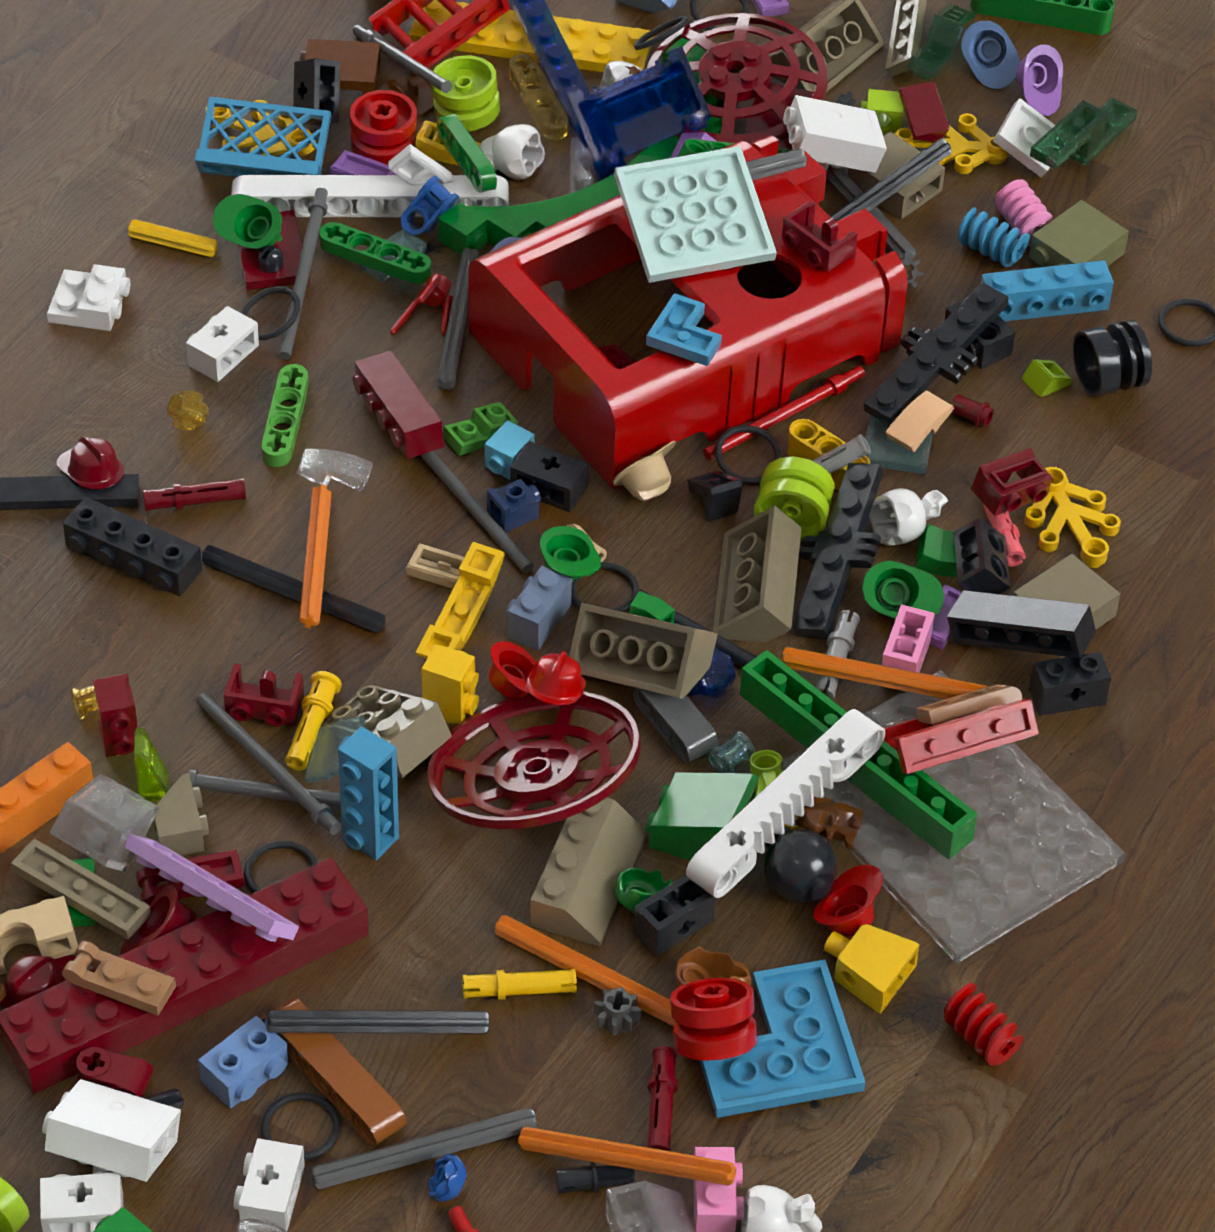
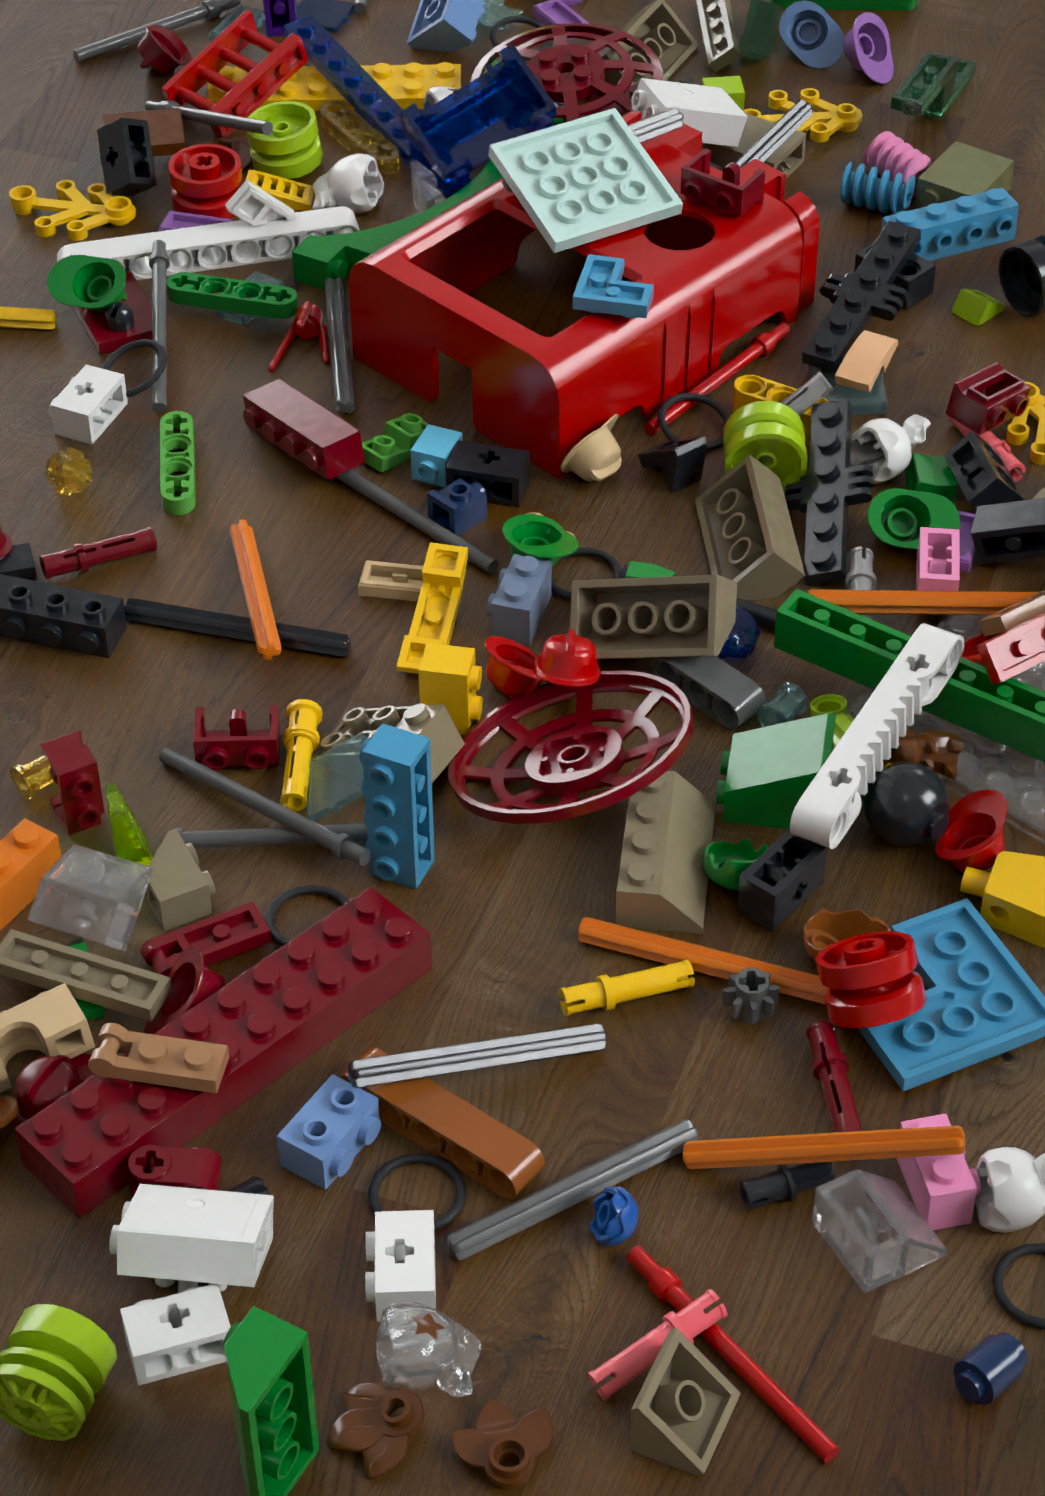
camera: 10 degrees left, 5 degrees down
lavender plate [125,834,299,942] -> none
dark azure fence [195,97,331,177] -> none
clear slope [296,448,373,492] -> none
blue piece [401,175,459,235] -> none
green beam [437,114,497,193] -> none
black piece [633,16,689,50] -> none
dark red slope [898,82,949,142] -> none
dark red pin [951,394,994,428] -> none
white plate [993,98,1068,177] -> none

